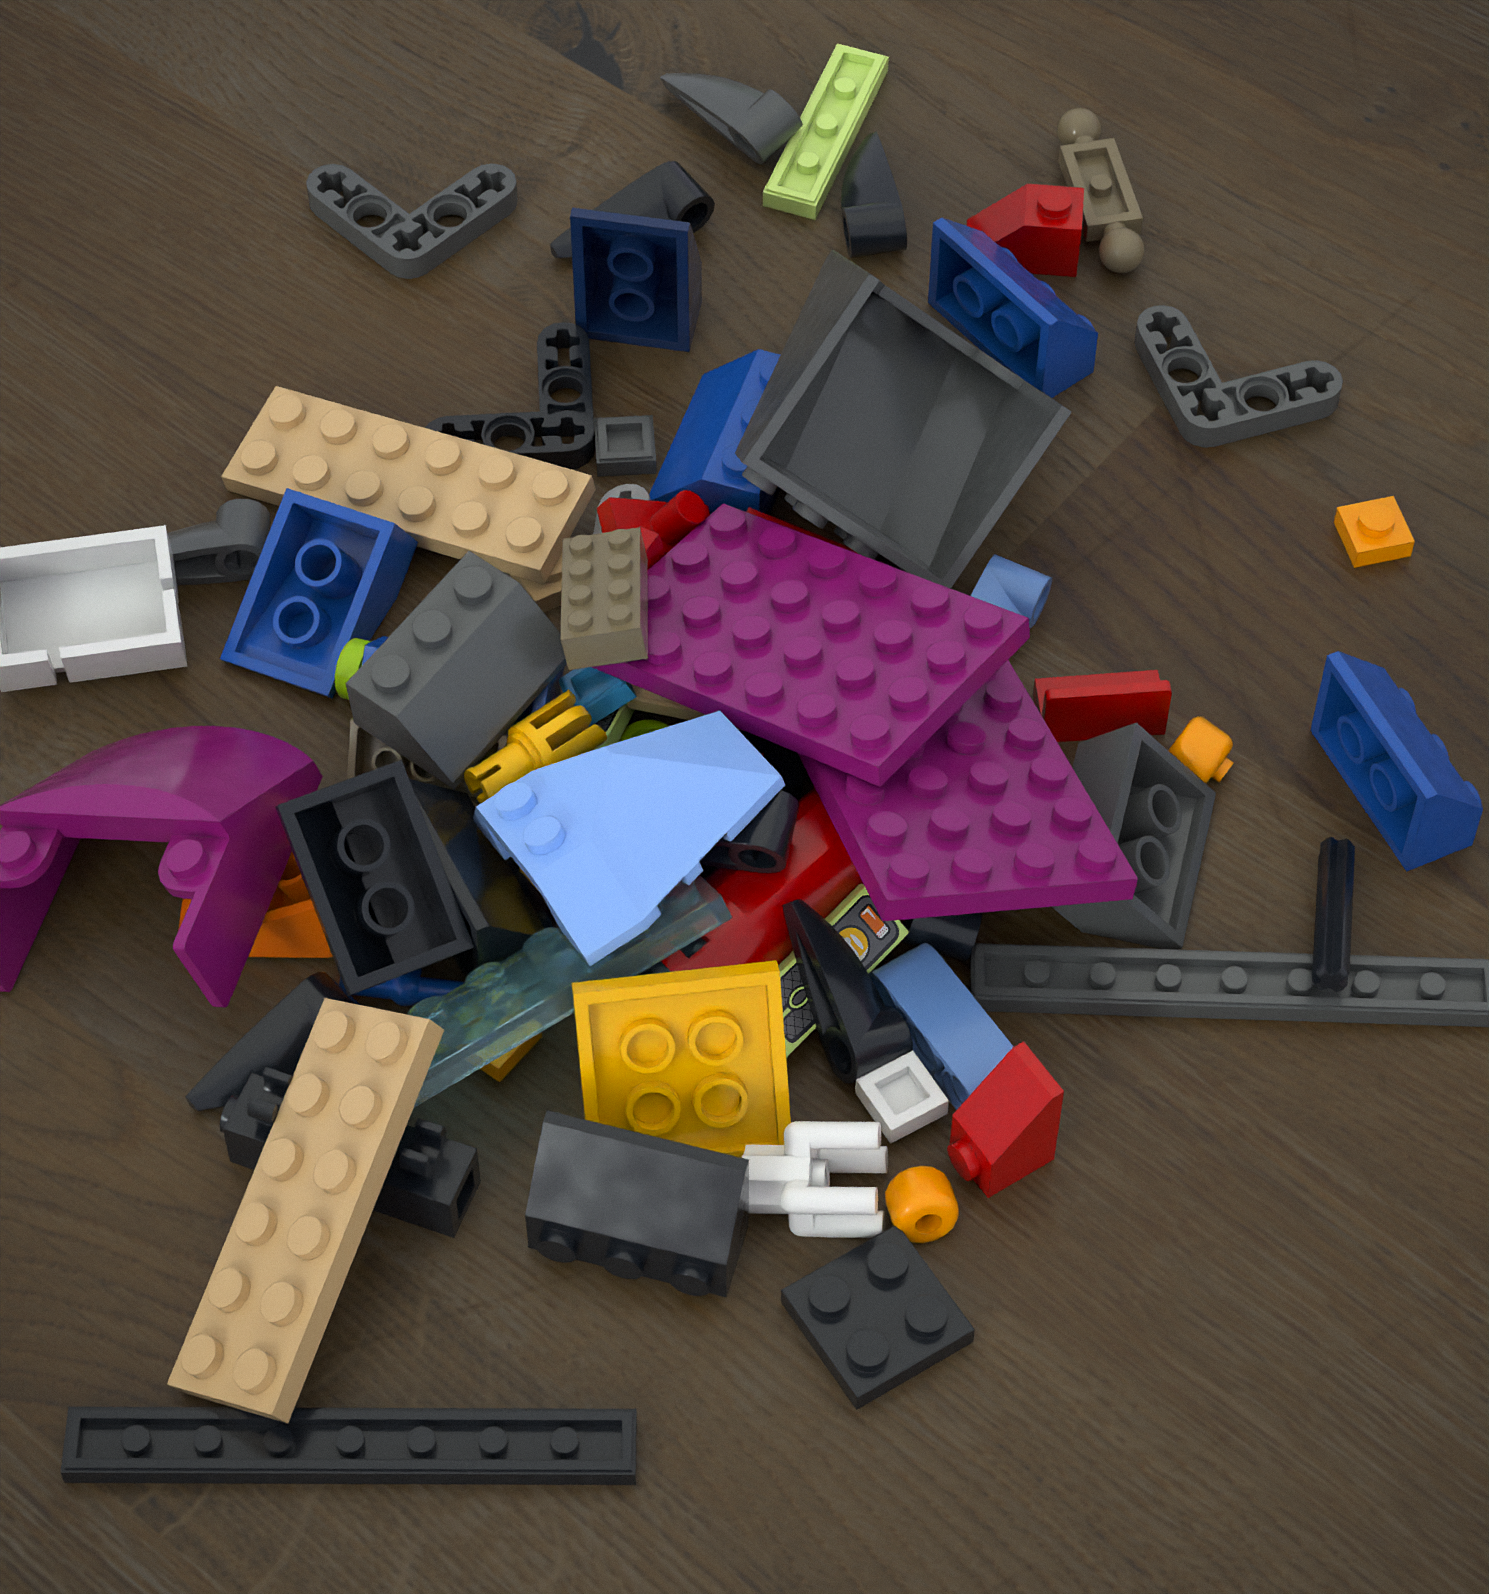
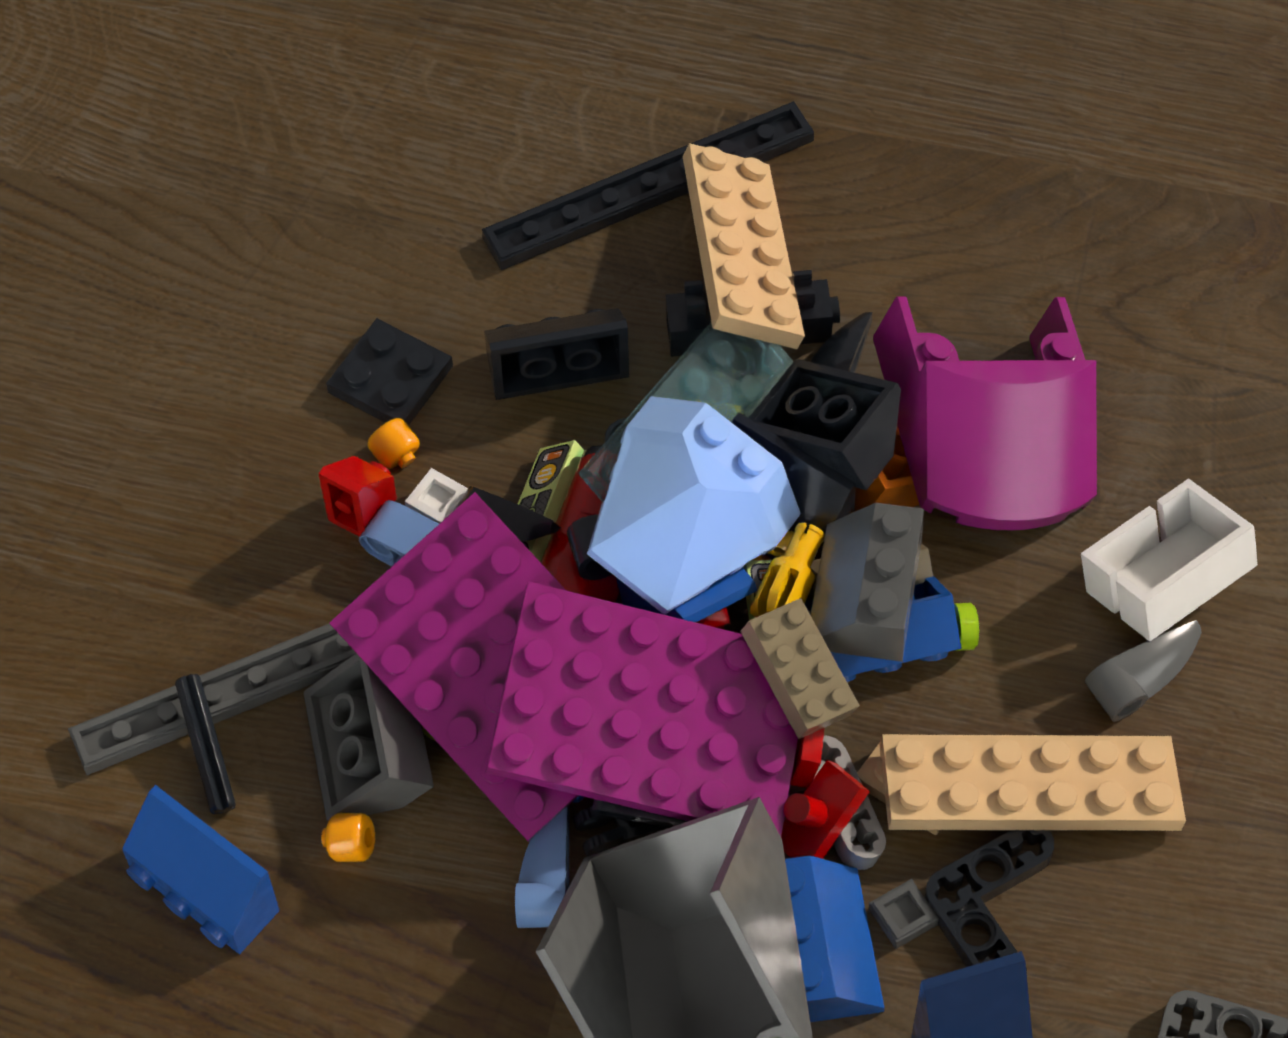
camera: 155 degrees right, 5 degrees up
blue slope [220,488,418,699] -> none
yellow plate [572,960,791,1158] -> none
white plant [742,1121,888,1238] -> none
red panel [1033,670,1172,742] -> none

